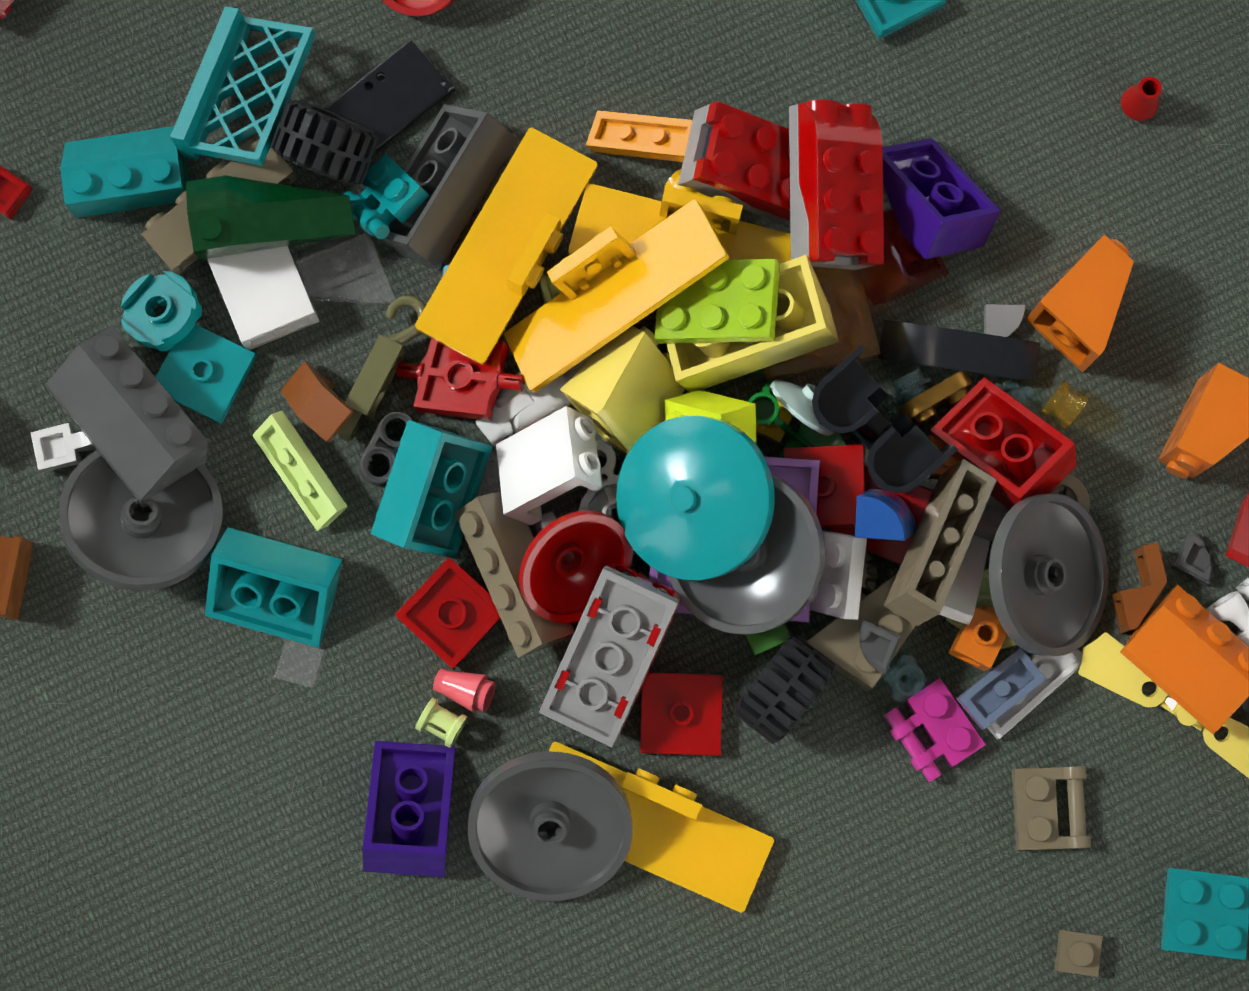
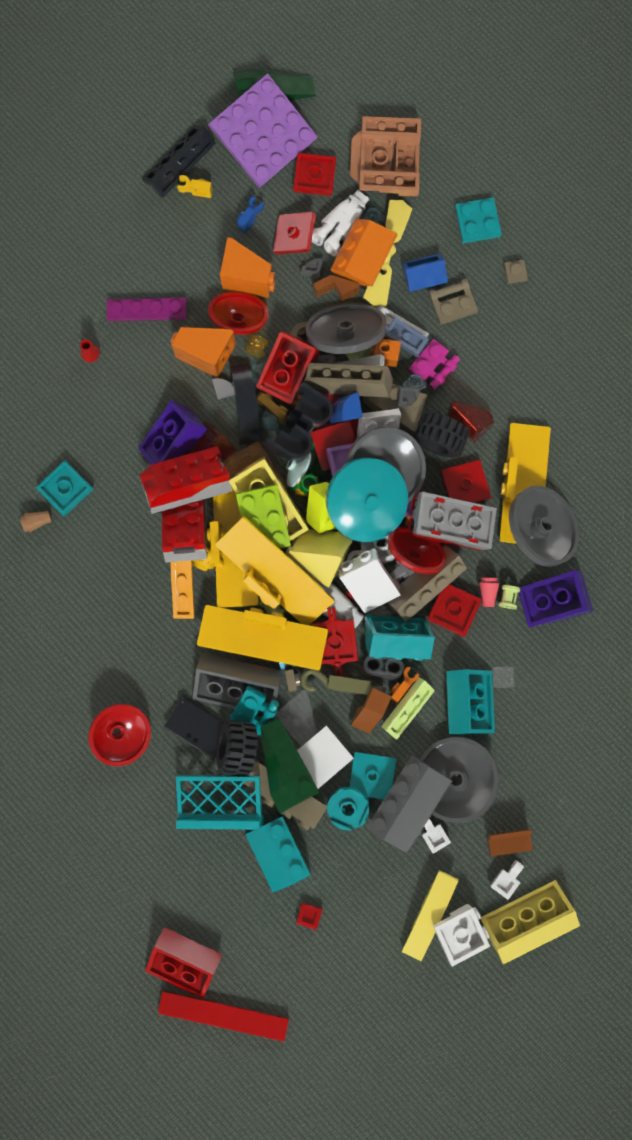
camera: 105 degrees left, 0 degrees up
none -> magenta plate [107,298,187,321]
none -> red dish [208,291,268,335]
none -> dark tan plate [285,669,300,693]
none -> orange plate [390,667,419,703]
none -> blue brick [402,254,448,292]
none -> clear red slope [447,401,495,443]

